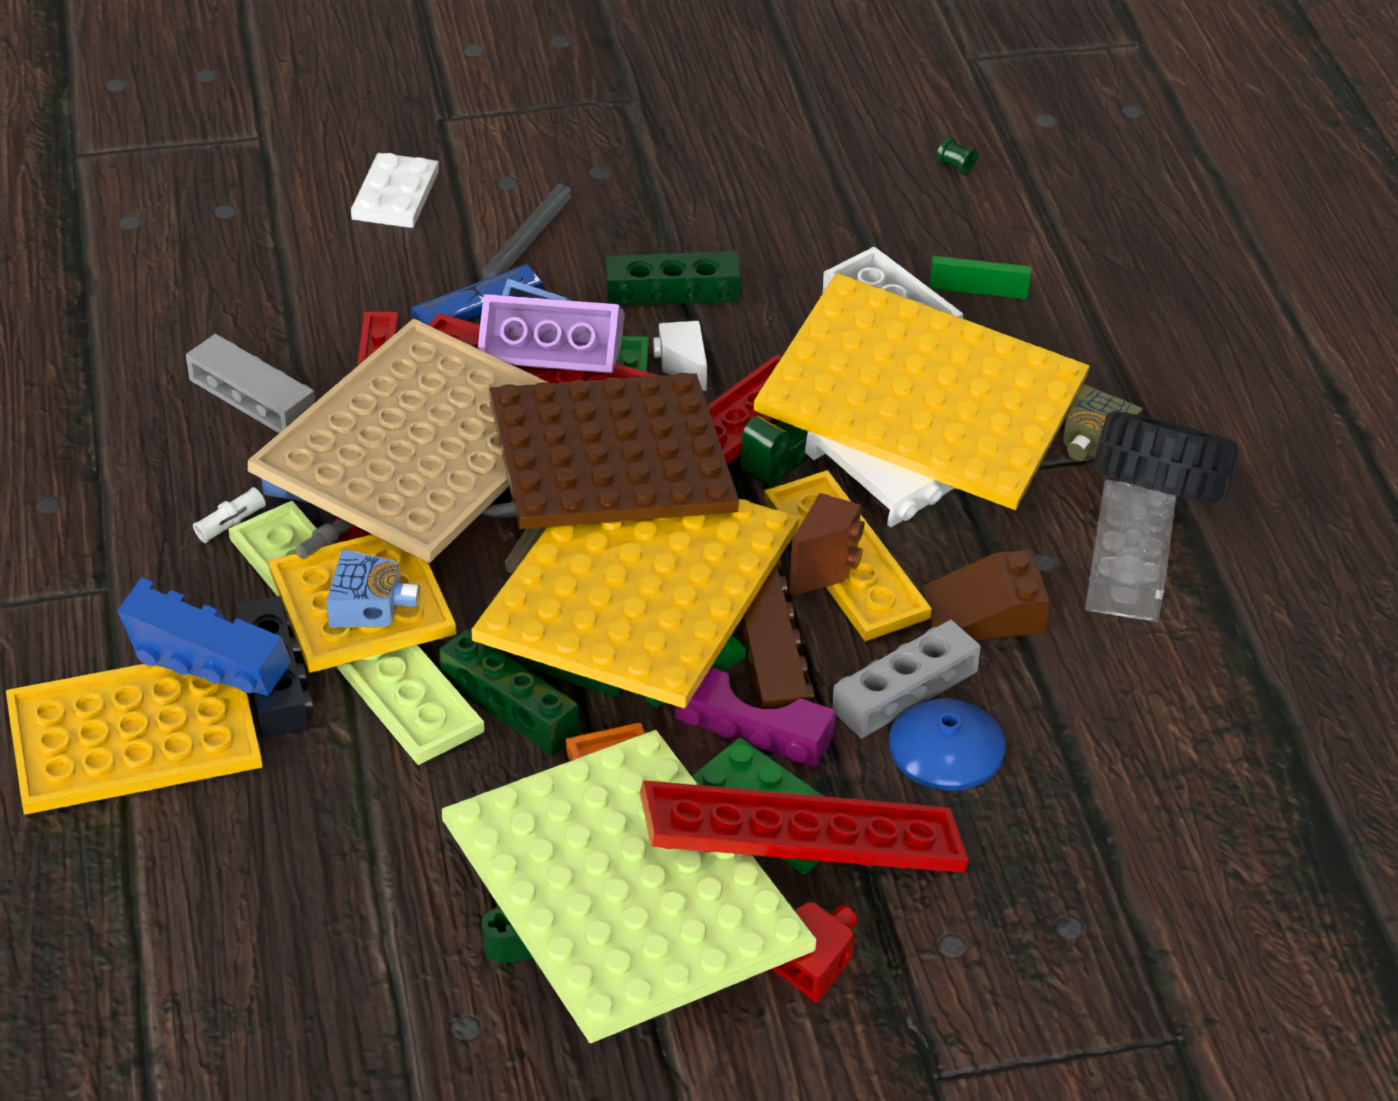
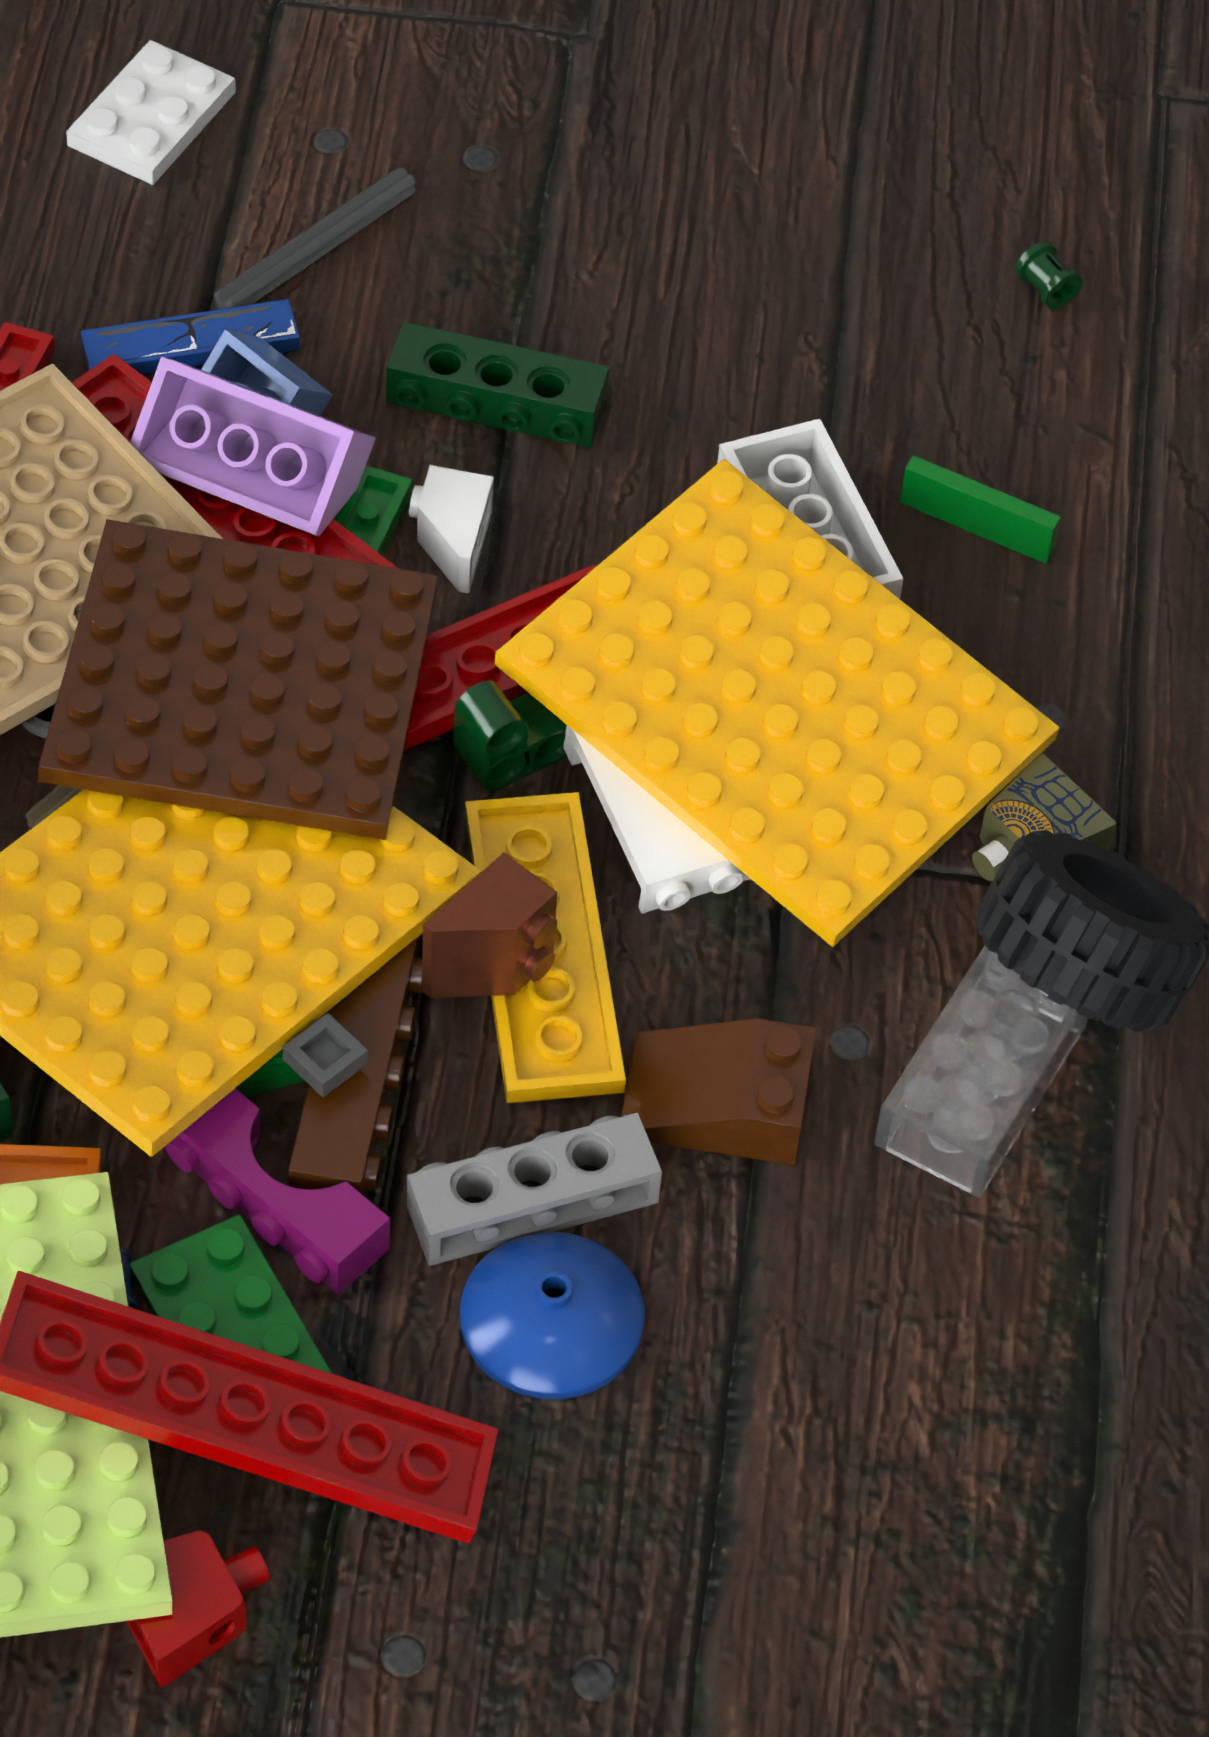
camera: 15 degrees right, 10 degrees up
none -> dark grey plate [282,1013,368,1098]

